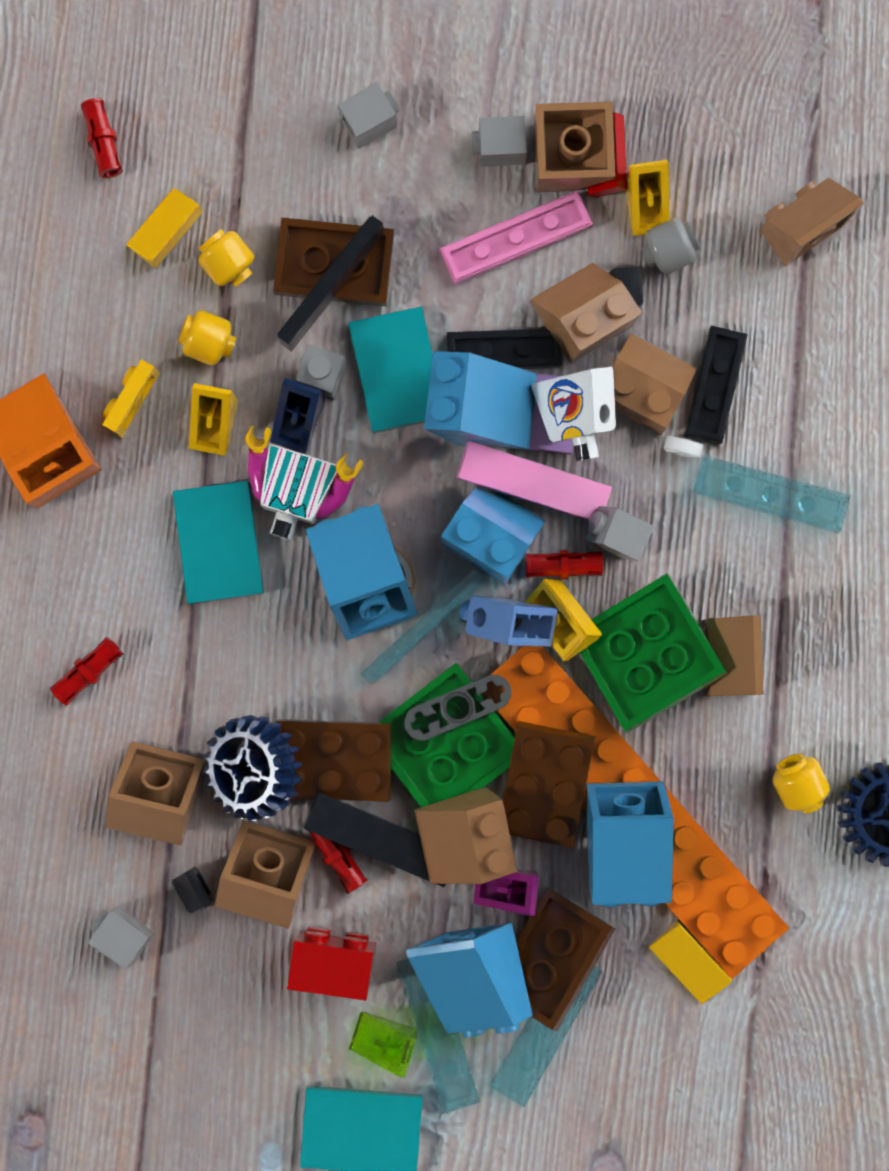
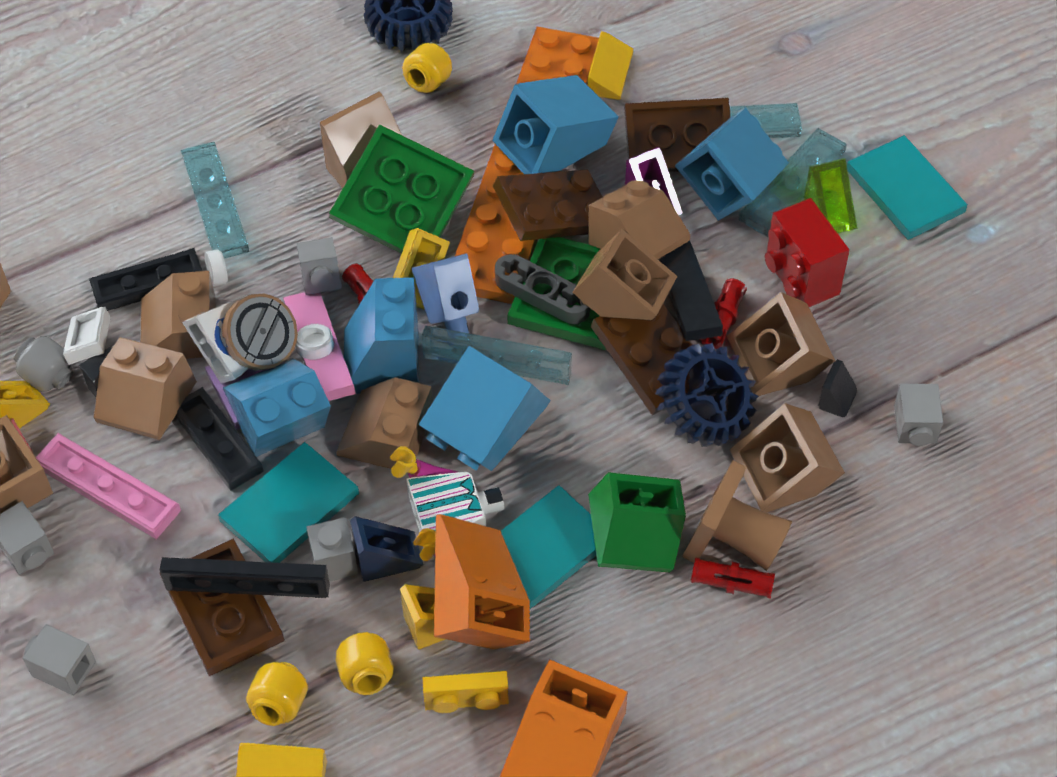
camera: 125 degrees left, 30 degrees down
none -> white tile [63,307,111,365]
none -> tile [222,293,298,371]
none -> white tile [296,324,334,360]
none -> medium nougat slope [336,377,433,473]
none -> orange slope [434,514,530,650]
none -> medium nougat slope [572,228,677,320]
none -> green slope [588,472,686,573]
none -> medium nougat plant [682,460,792,571]

